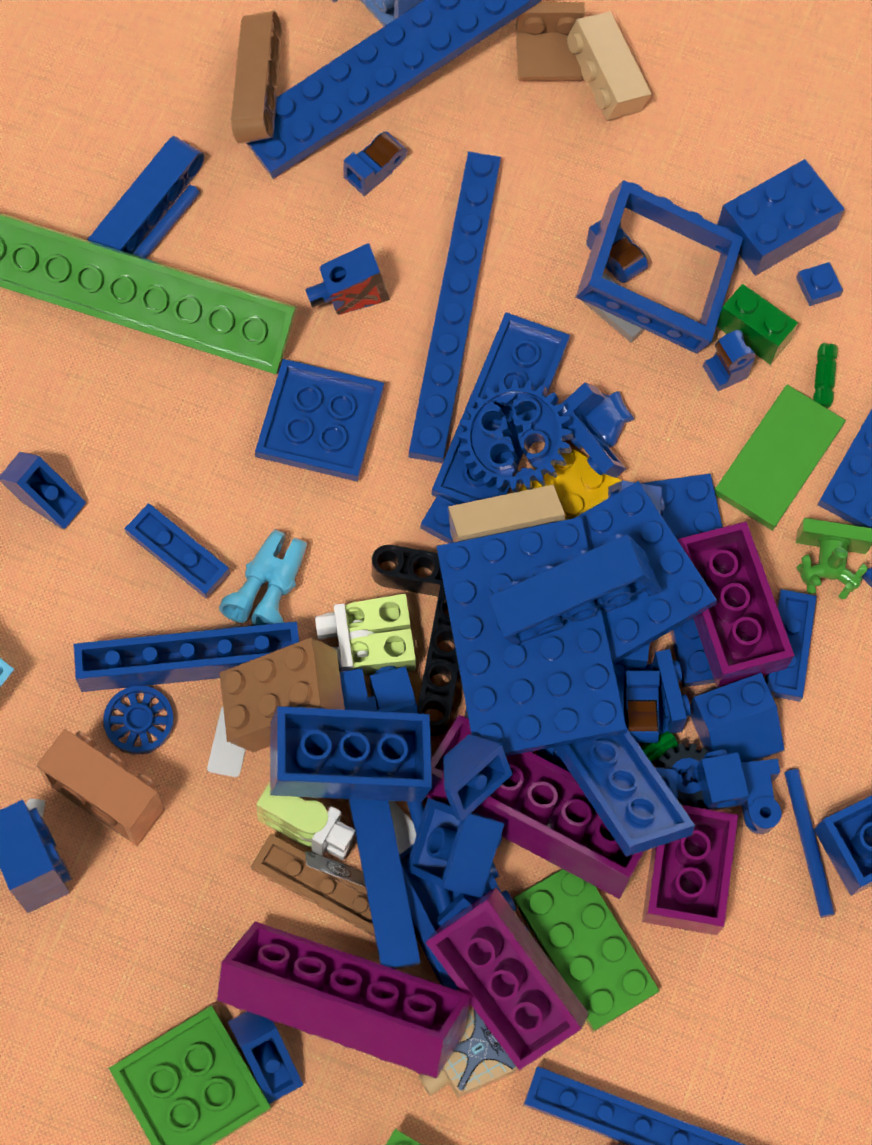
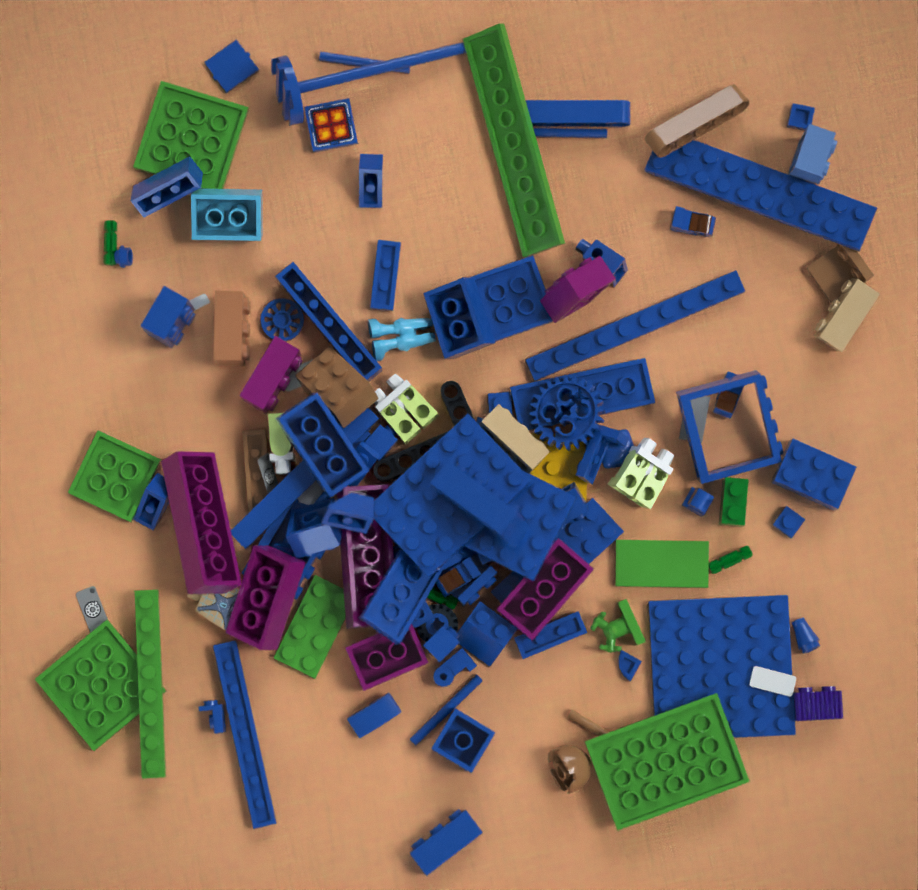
camera: 60 degrees right, 15 degrees up
none -> magenta brick [239,336,303,414]
none -> blue slope [347,692,402,739]
none -> blue brick [423,277,495,359]
none -> magenta brick [540,256,615,323]
none -> yellowish green hips [607,437,674,509]

